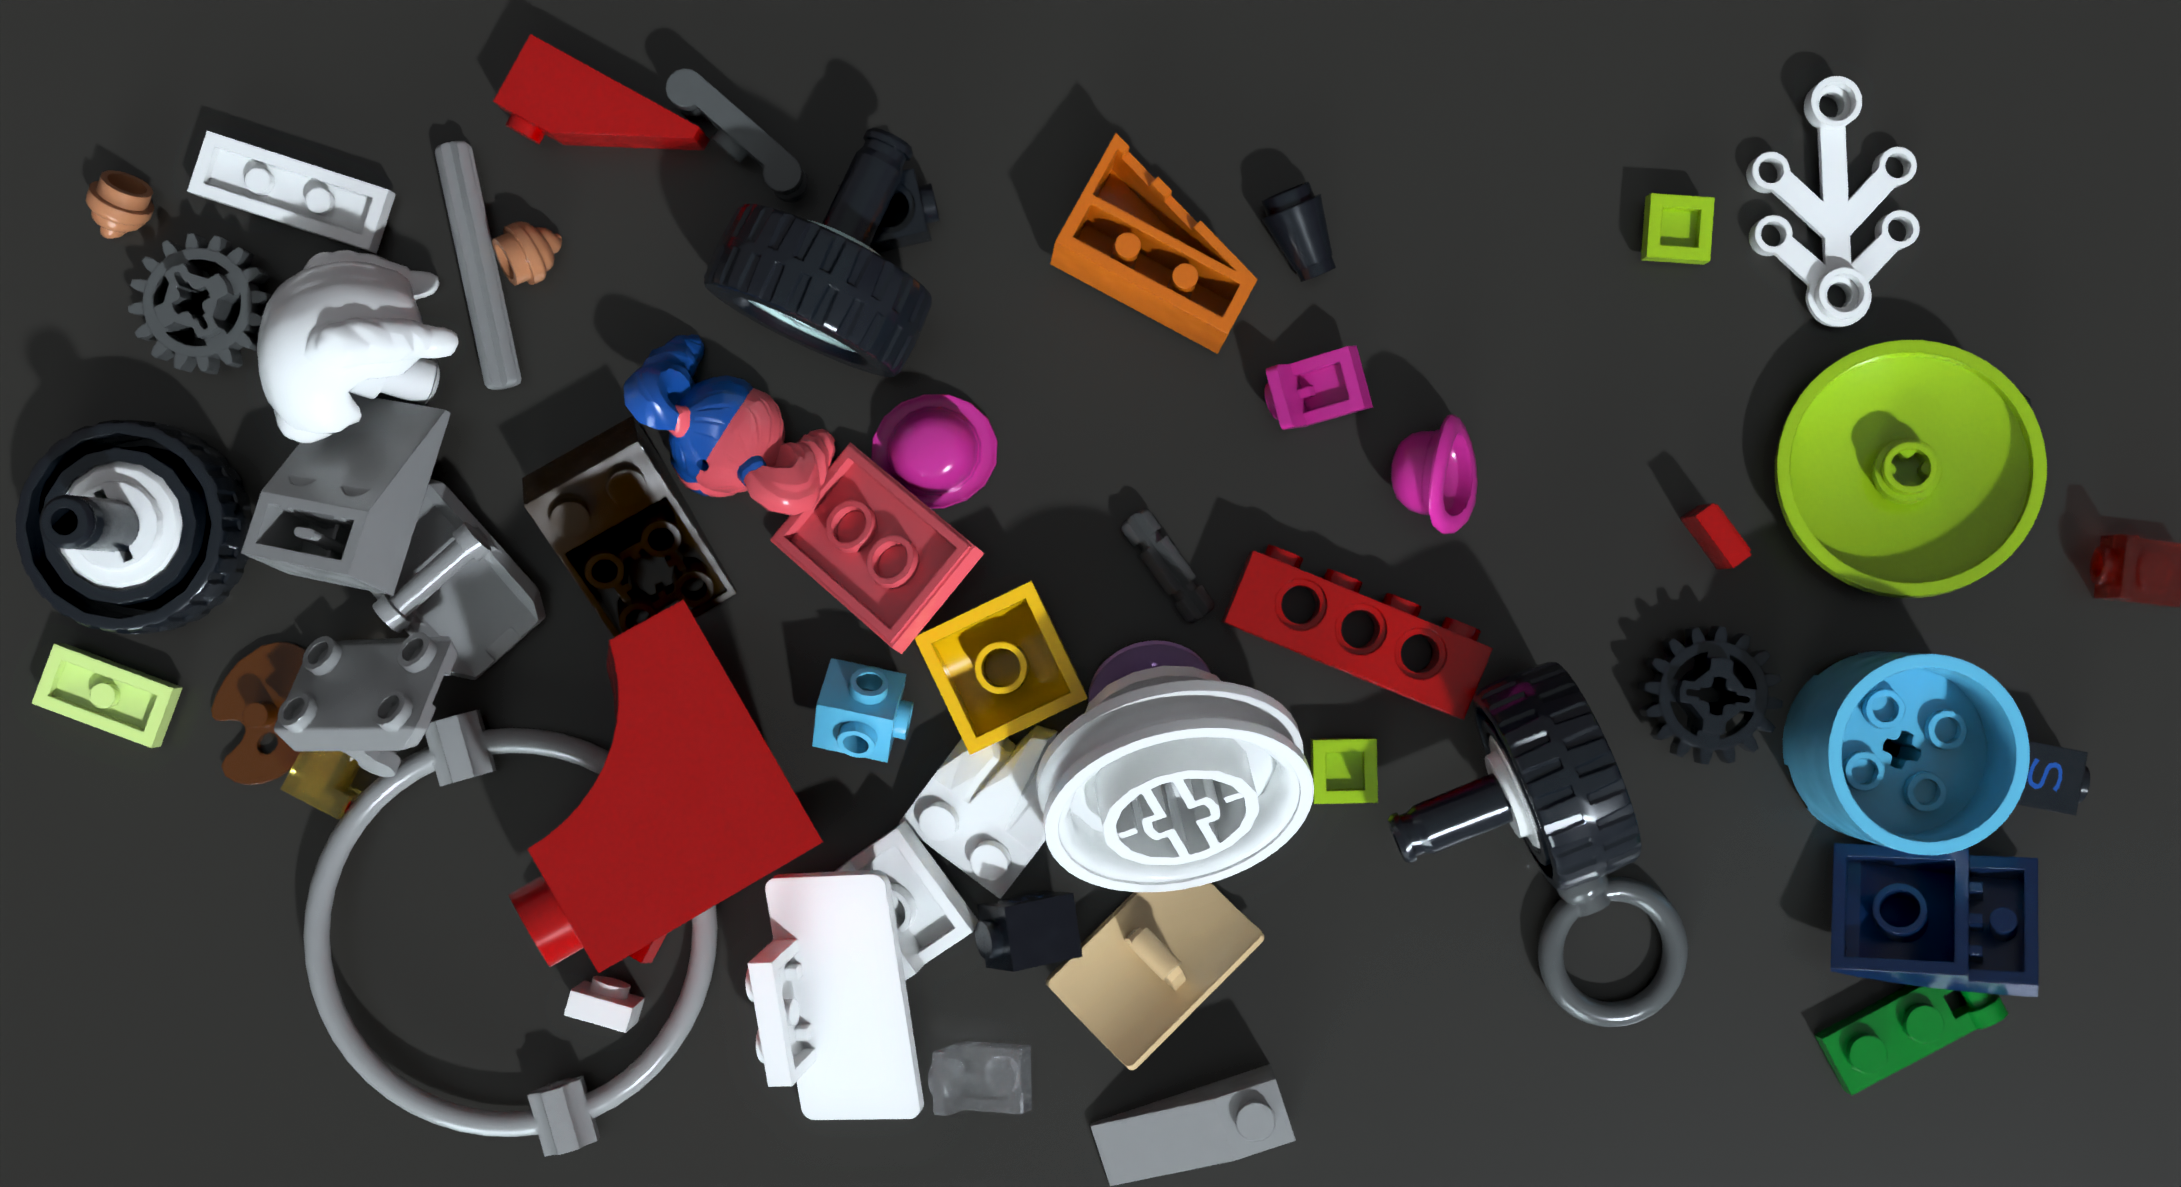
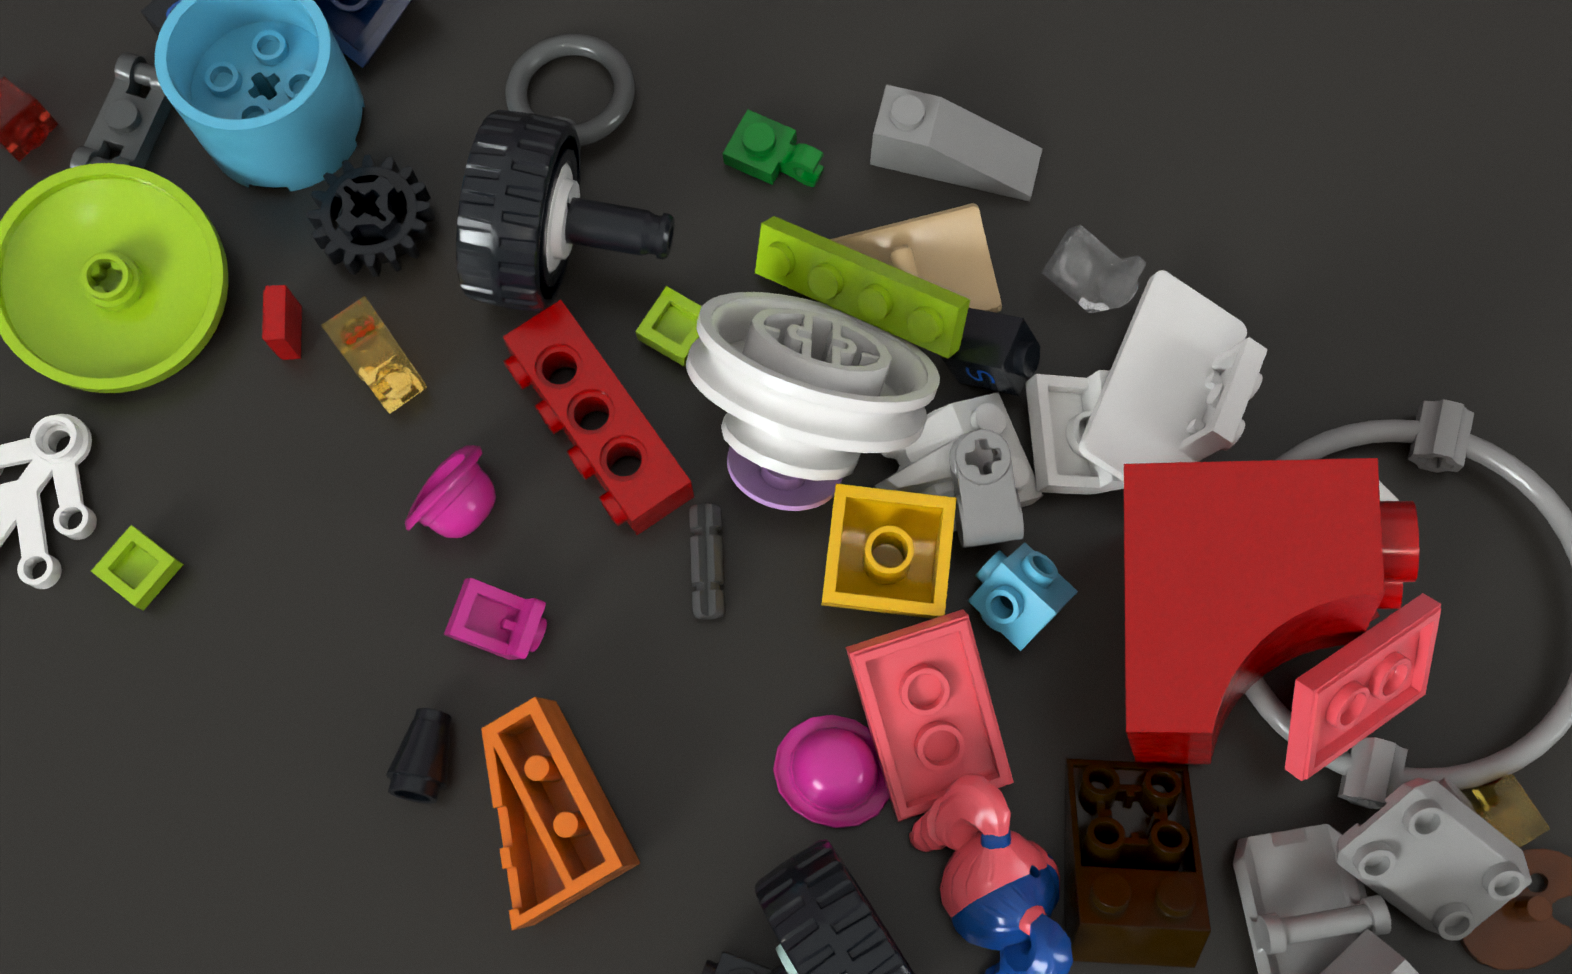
camera: 145 degrees left, 15 degrees down
none -> dark grey plate [70,52,173,169]
none -> clear yellow leg [321,296,427,414]
none -> green plate [722,109,824,187]
none -> lime plate [755,216,970,359]
none -> light grey piece [949,429,1024,548]
none -> coral tile [1285,593,1442,781]

